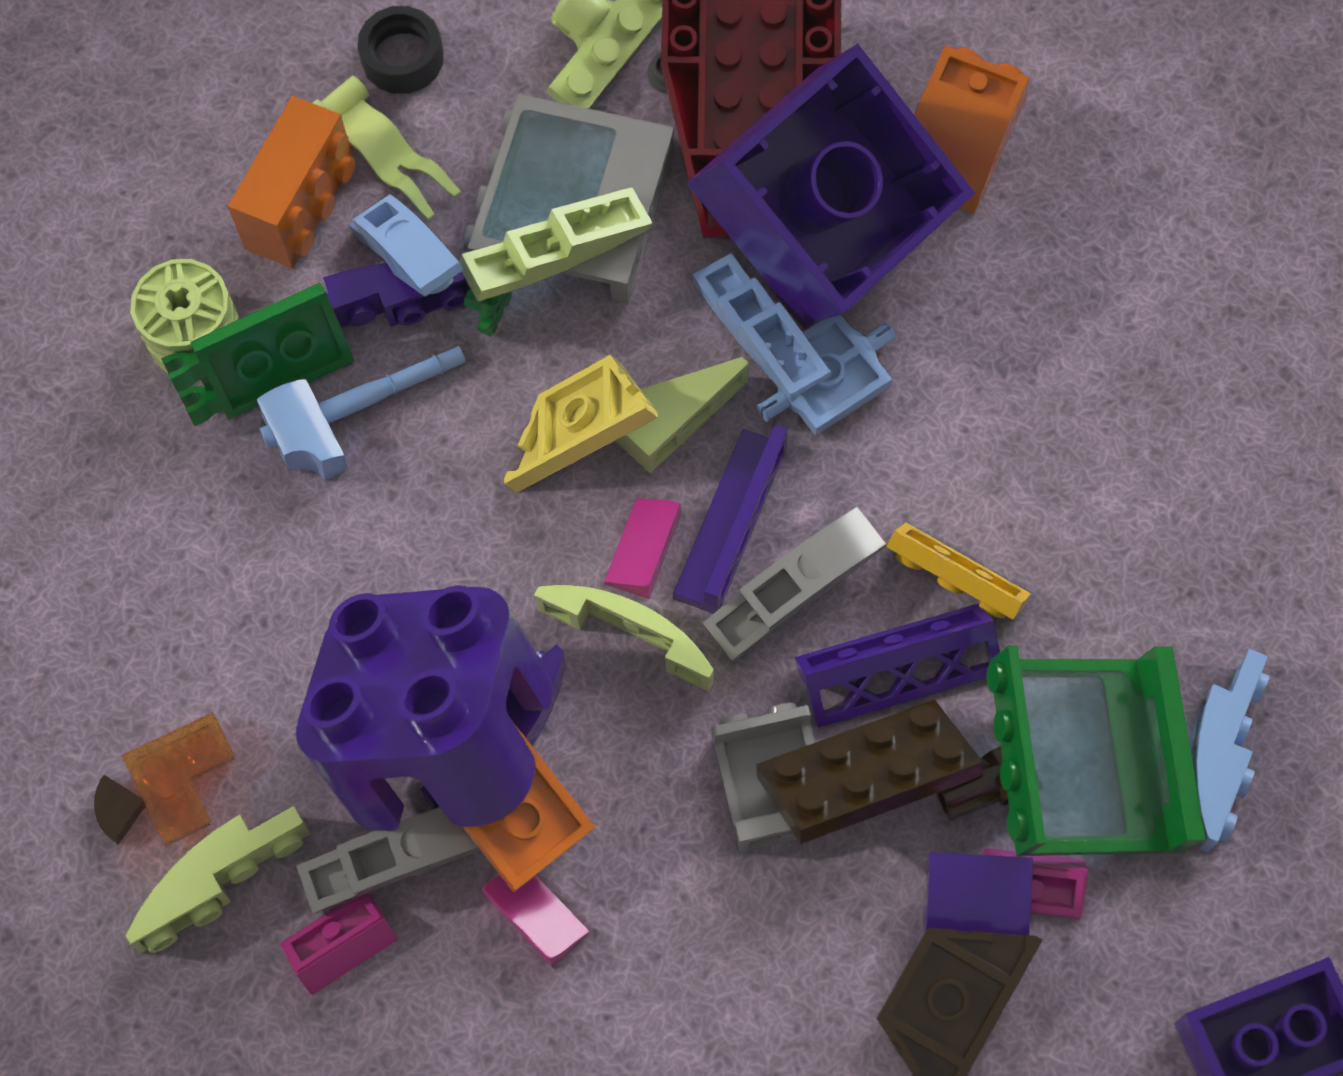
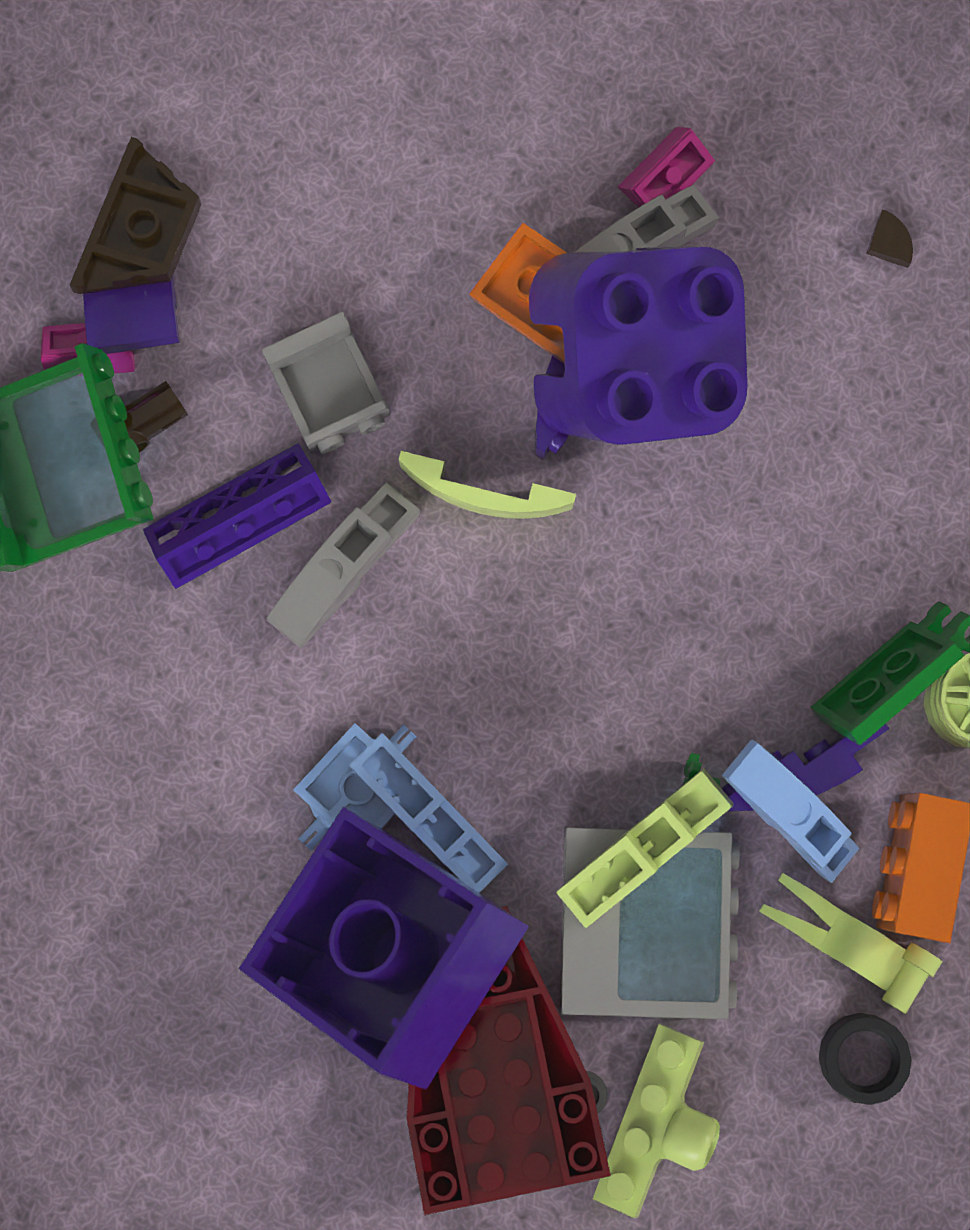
camera: 160 degrees right, 15 degrees up
clear orange plate [121,712,235,847] -> none
yellowish green slope [126,806,311,953] -> none
light blue piece [257,346,466,480] -> none
dark pink slope [482,875,590,968] -> none
light yellow wing [504,355,657,493] -> none
dark pink slope [604,498,681,599] -> none
yellowish green slope [615,357,749,474] -> none
dark purple fence [673,424,788,614] -> none
dark brown plate [756,699,983,844] -> none
yellow plate [886,522,1031,620] -> none
orange piece [915,45,1030,214] -> none

